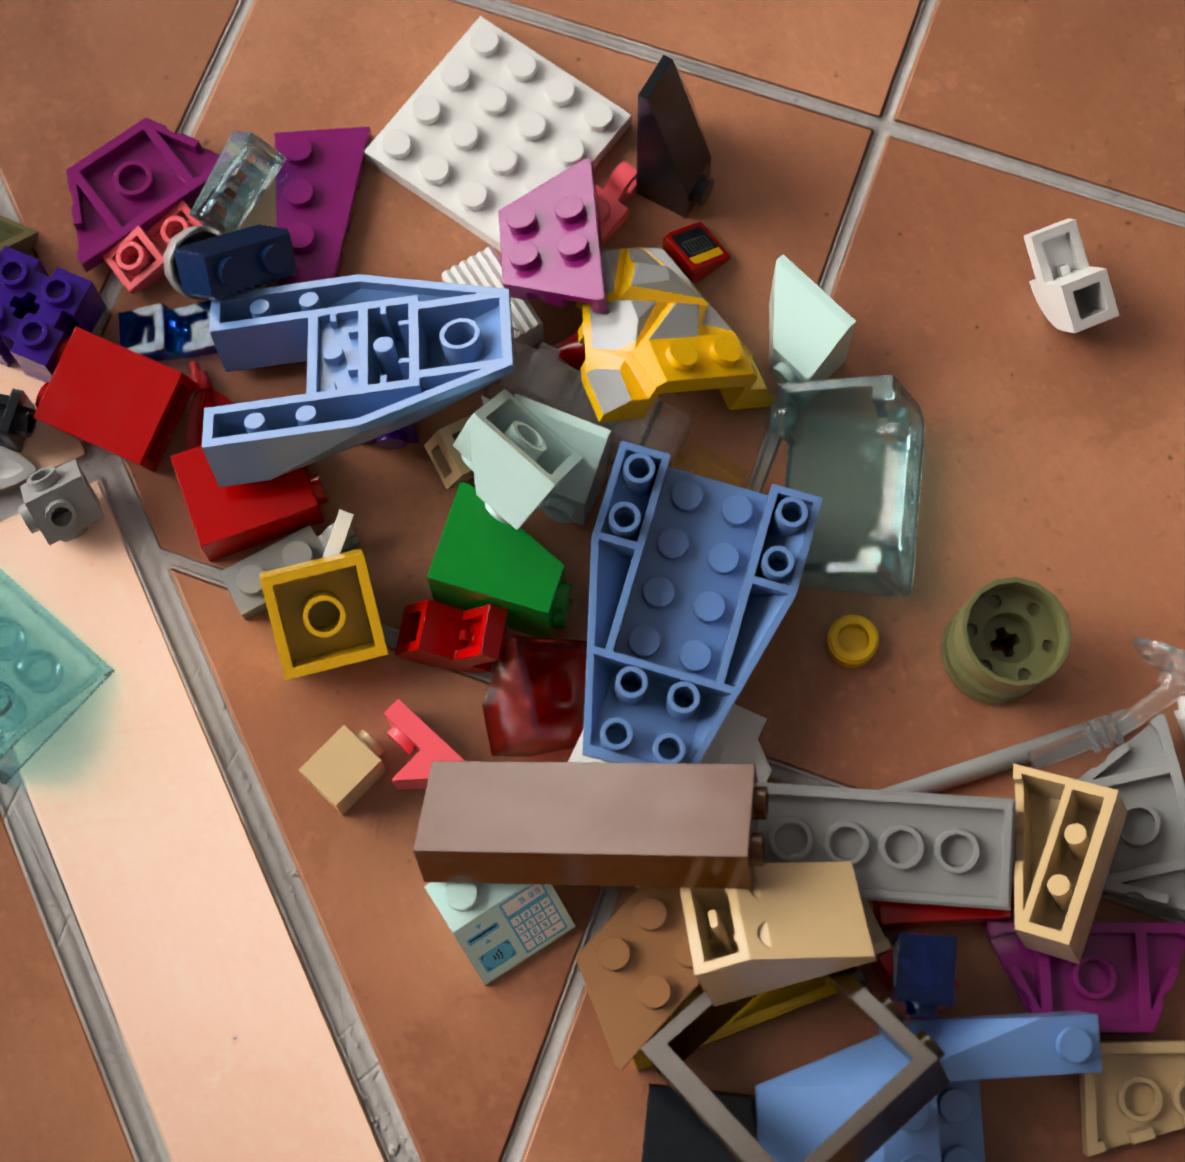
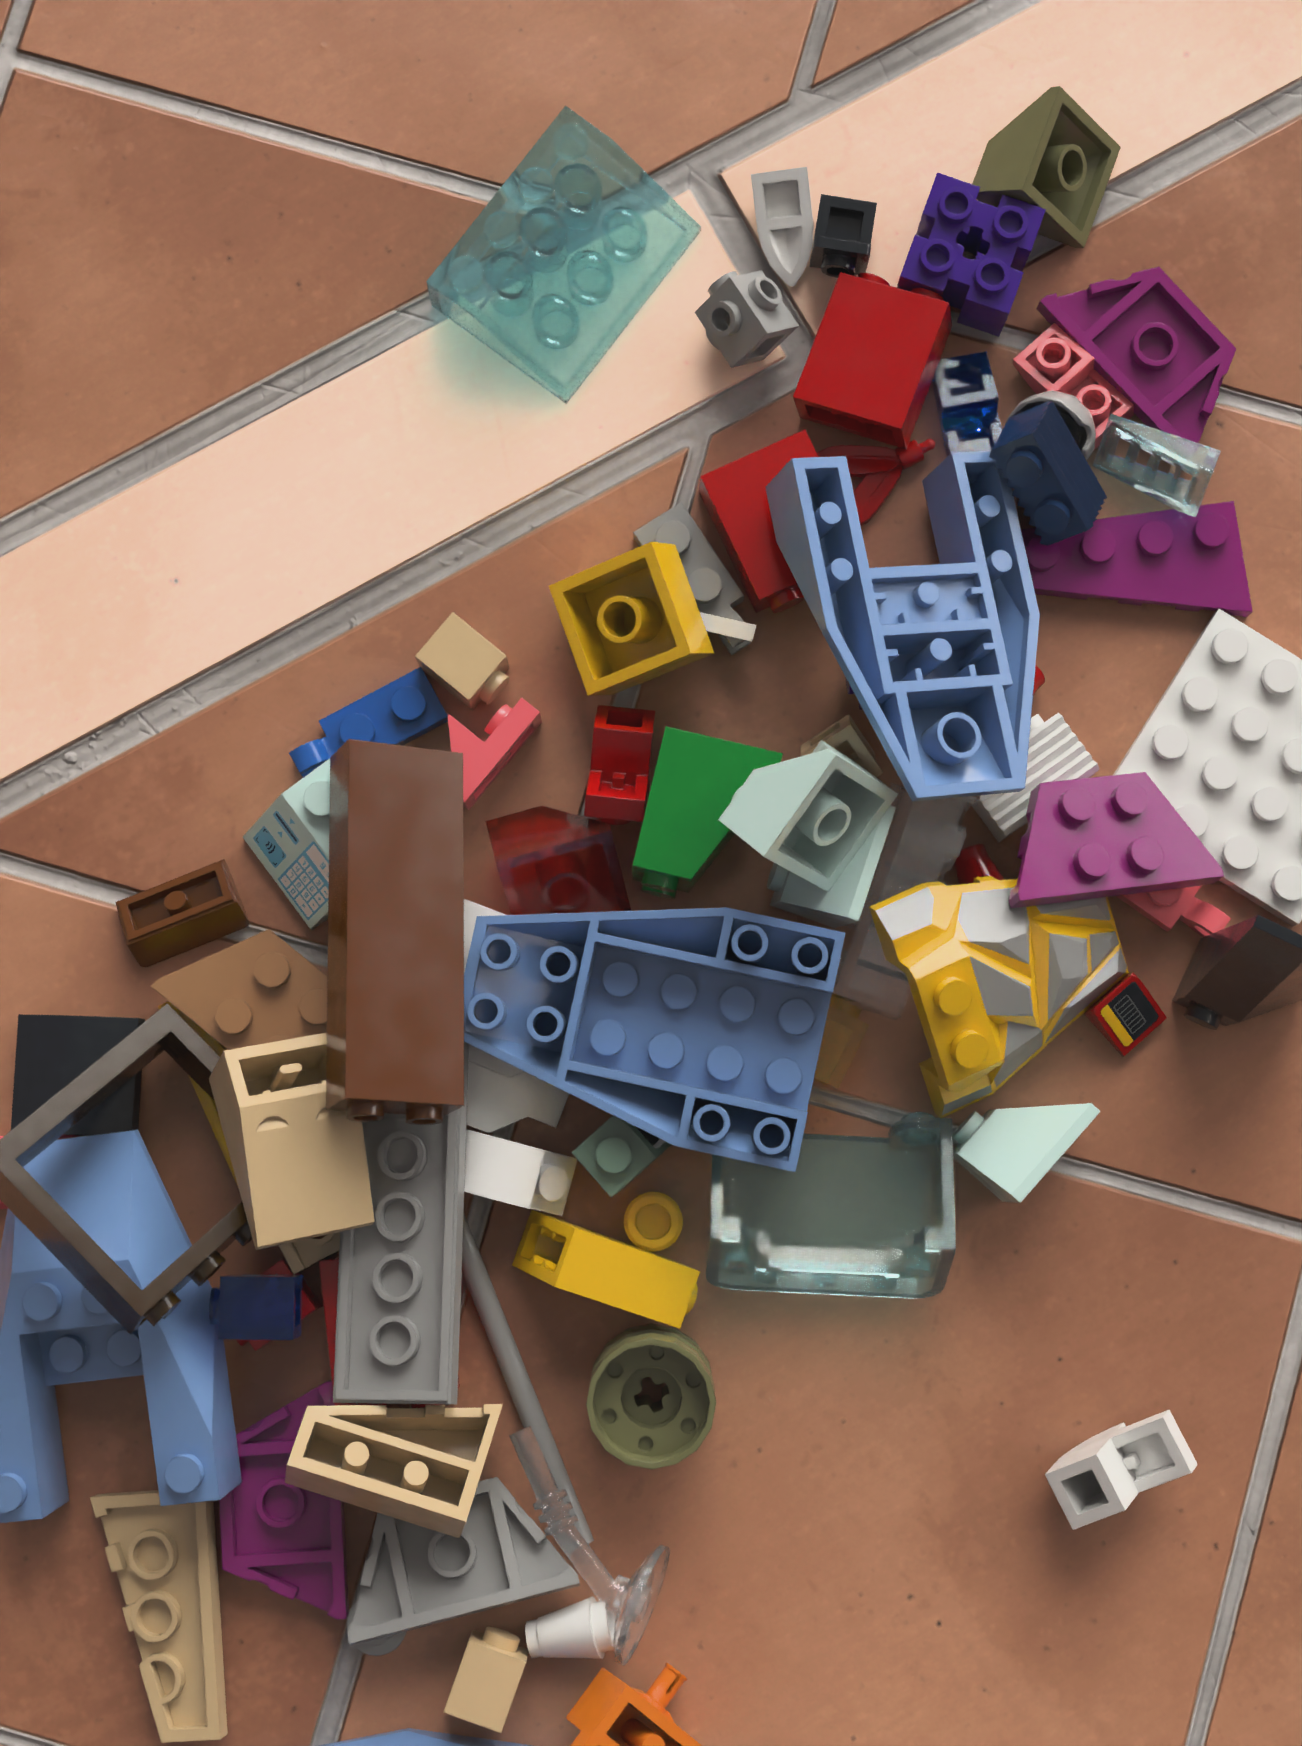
camera: 80 degrees right, 10 degrees up
none -> reddish brown slope [116,859,249,967]
none -> blue plate [289,667,448,778]
none -> white brick [464,1129,577,1216]
none -> yellow slope [512,1209,700,1329]
none -> sand green slope [571,1116,672,1198]

